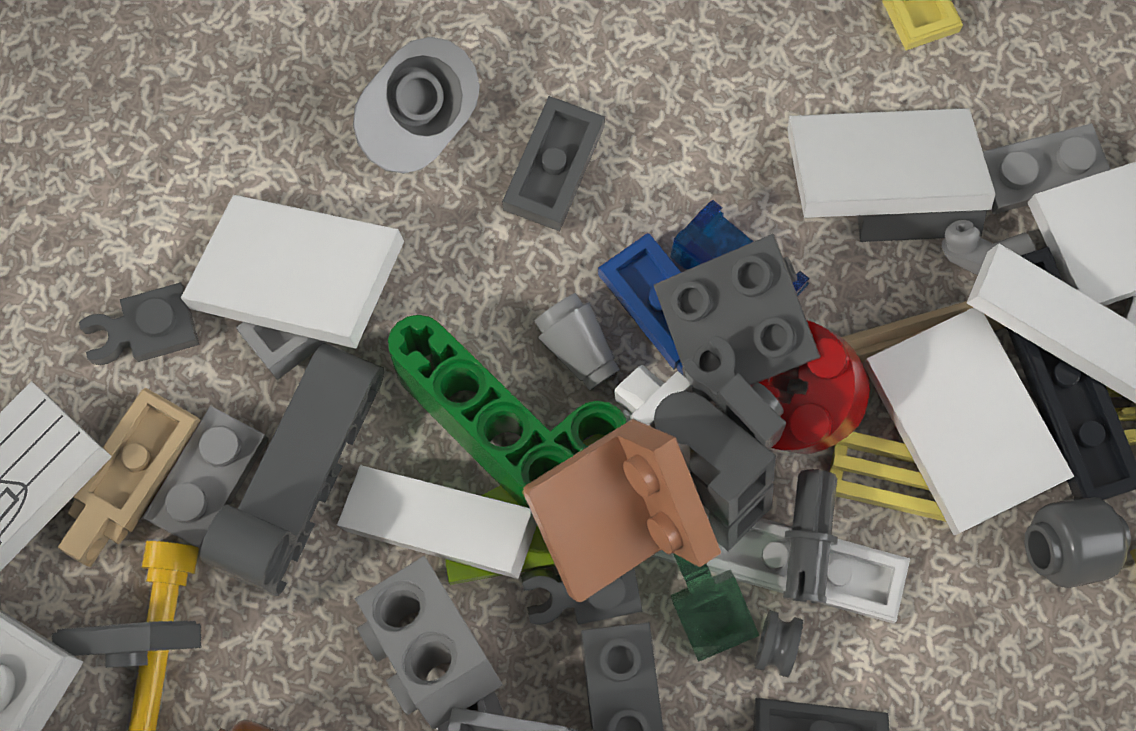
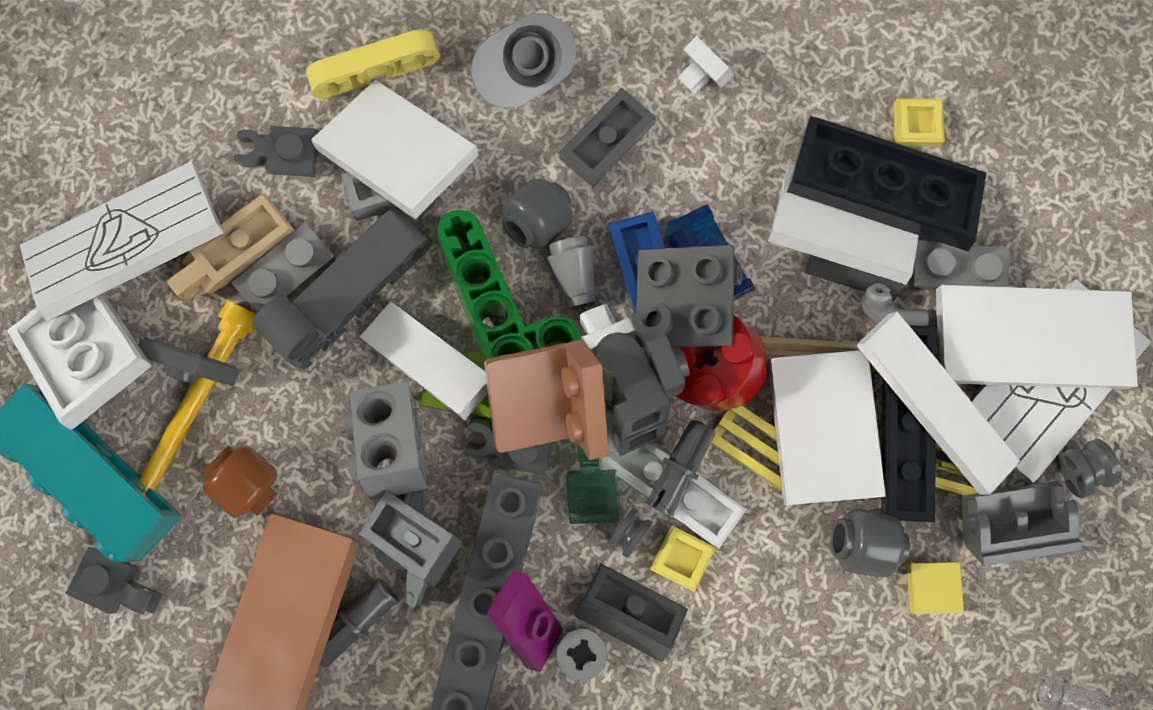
camera: 20 degrees right, 5 degrees up
none -> light yellow beam [306,29,440,99]
none -> dark grey head [502,179,572,249]
none -> light yellow tile [649,525,716,592]
none -> white tile [678,36,734,94]
none -> black tile [787,115,987,252]

